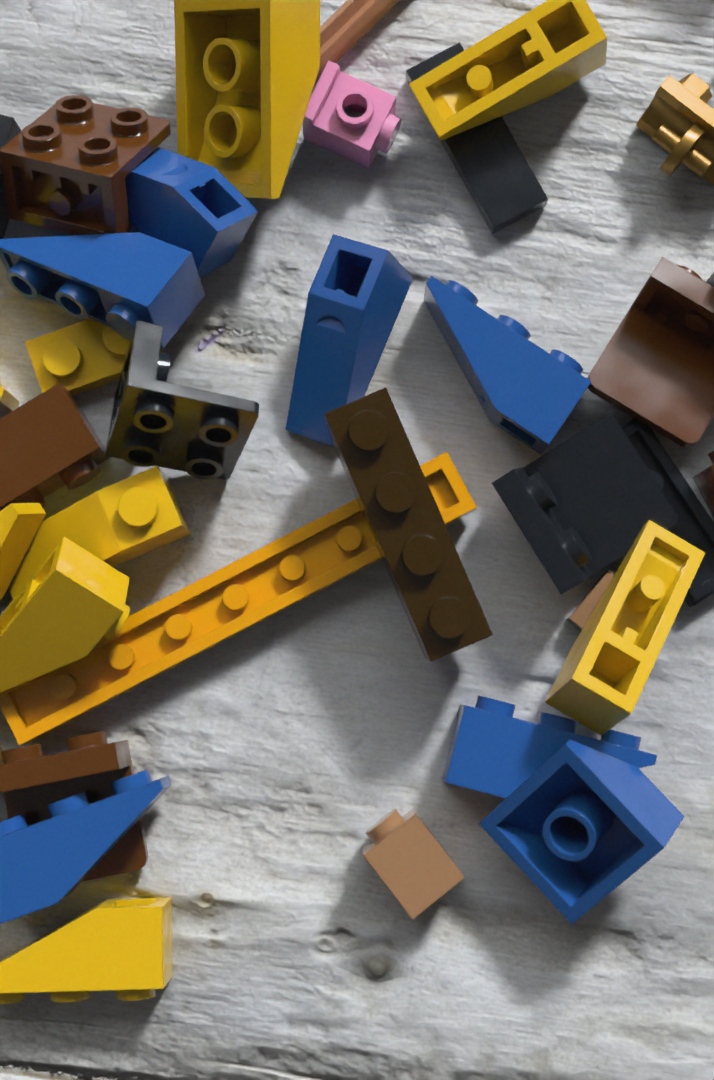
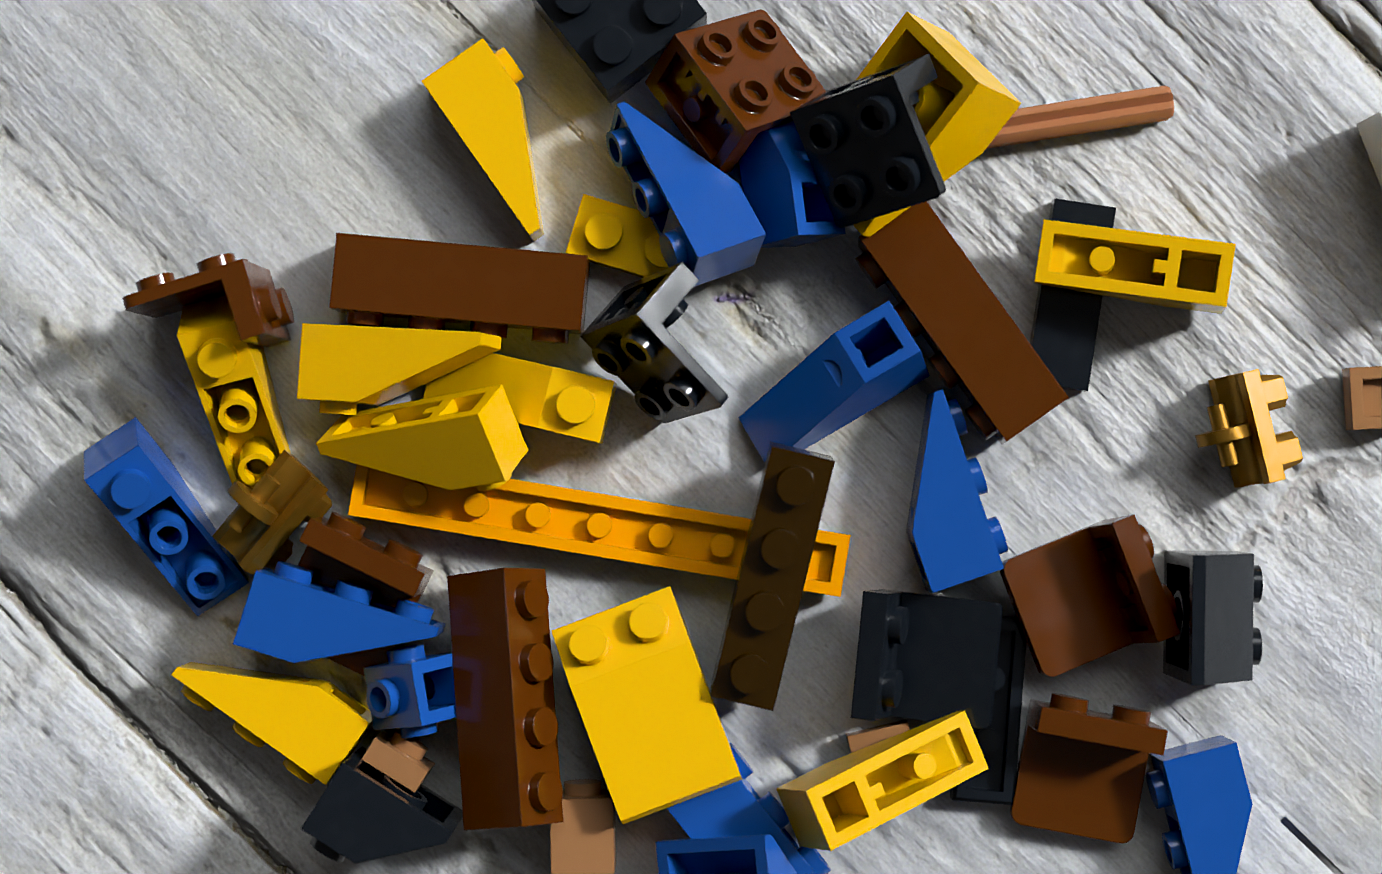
camera: 35 degrees right, 5 degrees up
bright pink brick [302,60,402,169] -> none
none -> black slope [301,746,463,864]
none -> medium nougat plate [362,730,435,793]
none -> blue brick [363,644,456,738]
none -> reddish brown brick [447,568,563,830]
none -> yellow slope [552,586,742,824]
none -> black bracket [790,53,946,228]
none -> reddish brown brick [855,202,1069,445]

